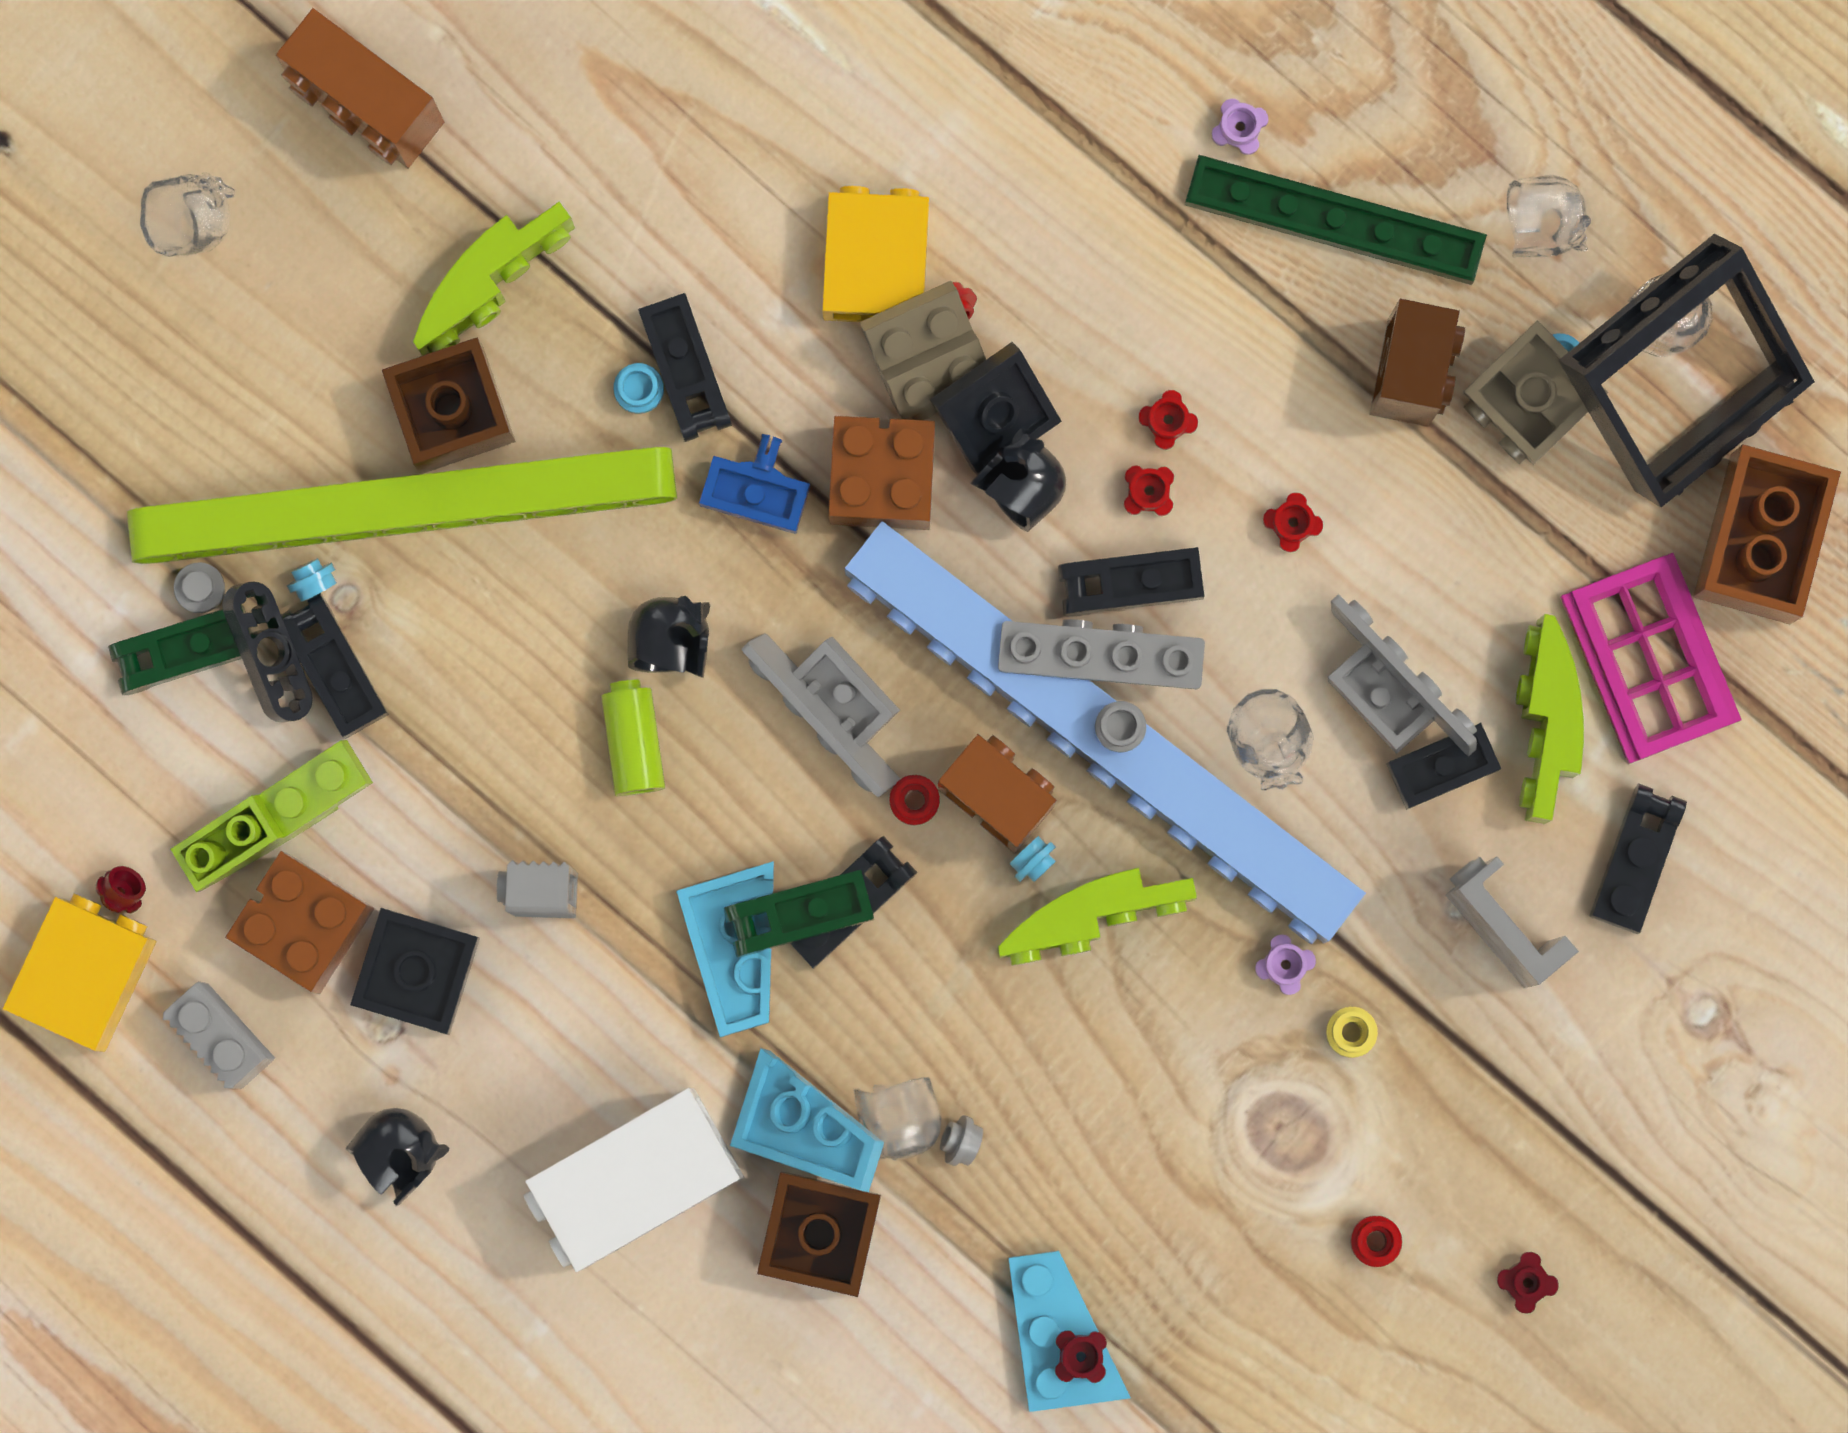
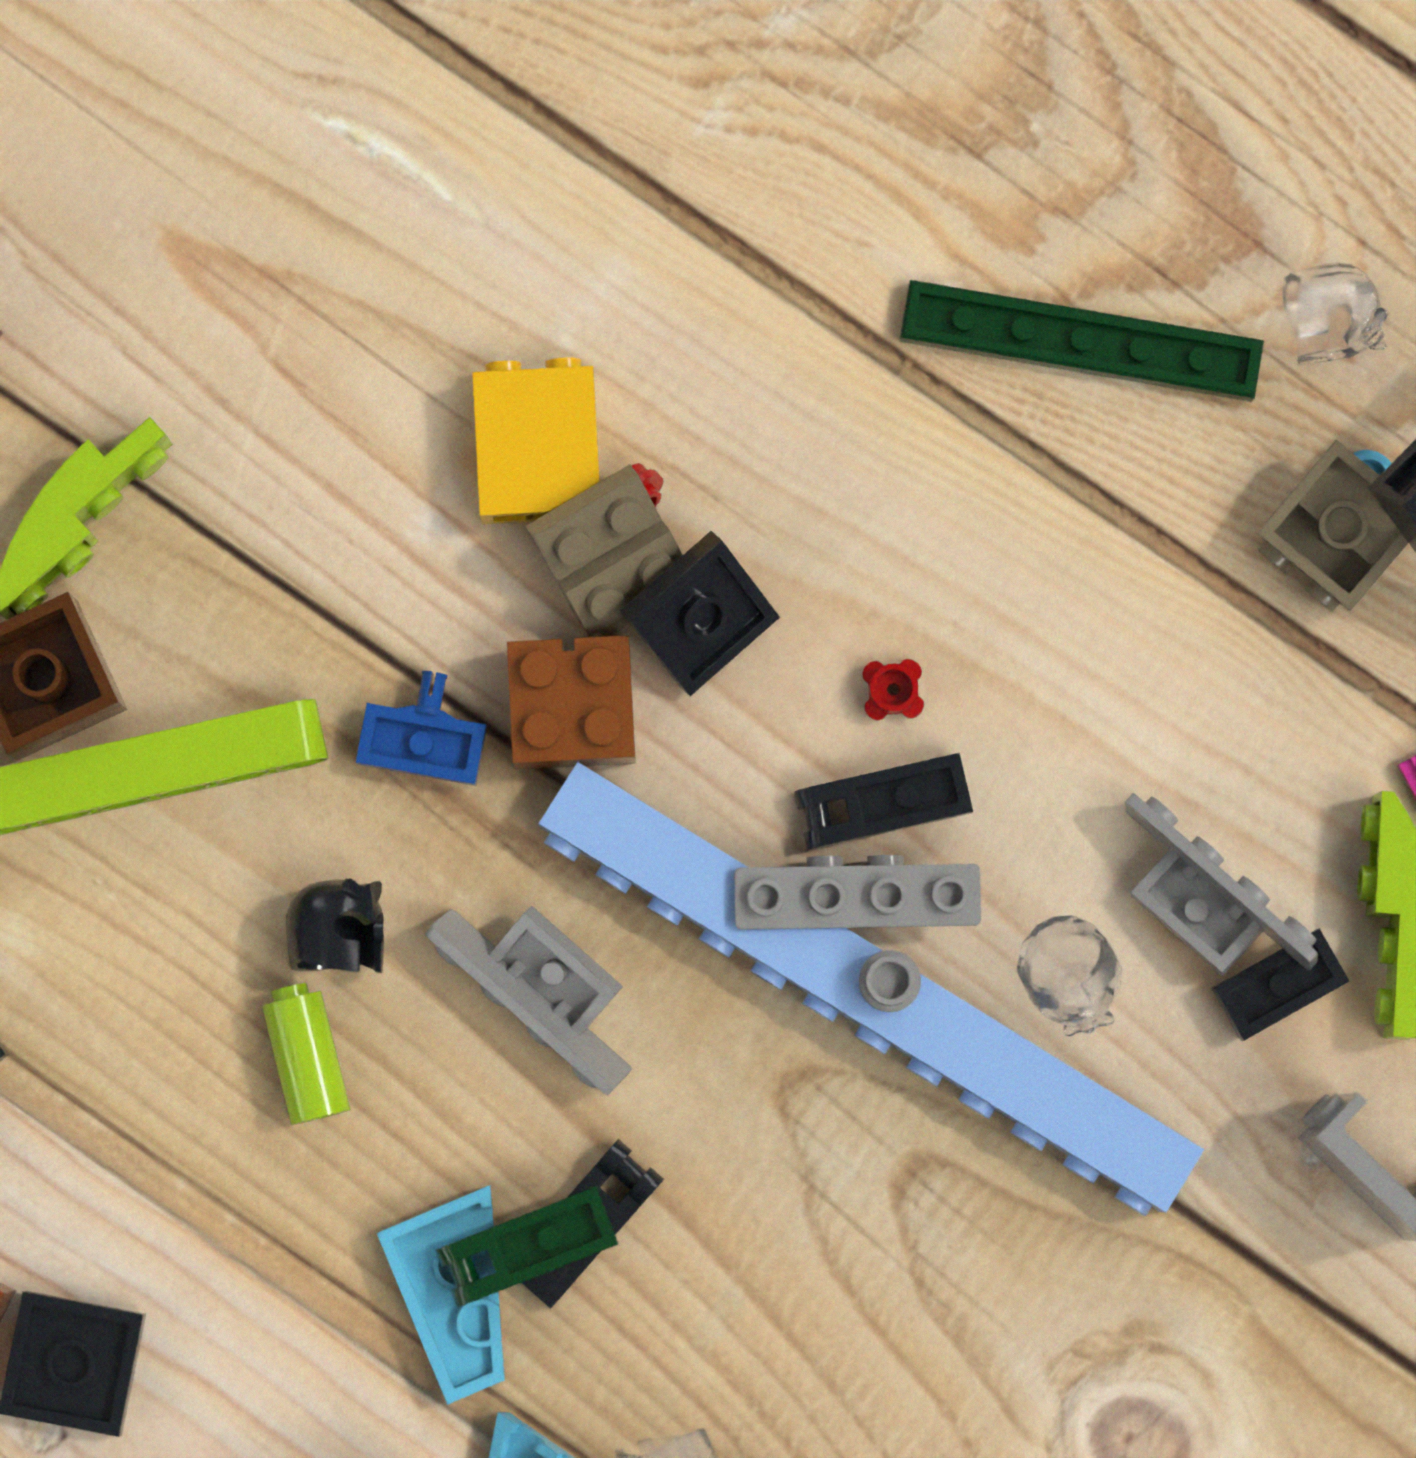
camera: 10 degrees left, 0 degrees up
light grey brick [497,860,578,918] -> none
medium azure plate [613,363,664,414] -> none
black plate [638,293,732,442] -> none
red plate [889,775,940,825] -> none
dark orange piece [938,734,1057,854] -> none
black helmet [970,428,1066,532] -> none
lime slope [997,868,1197,966] -> none
medium azure plate [1010,836,1056,882] -> none
red plate [1138,390,1198,450] -> none
lavender plate [1212,98,1268,155] -> none
lavender plate [1255,935,1316,995] -> none
red plate [1263,493,1323,552] -> none
light yellow plate [1326,1007,1378,1058] -> none
reddish brown brick [1369,298,1465,427] -> none

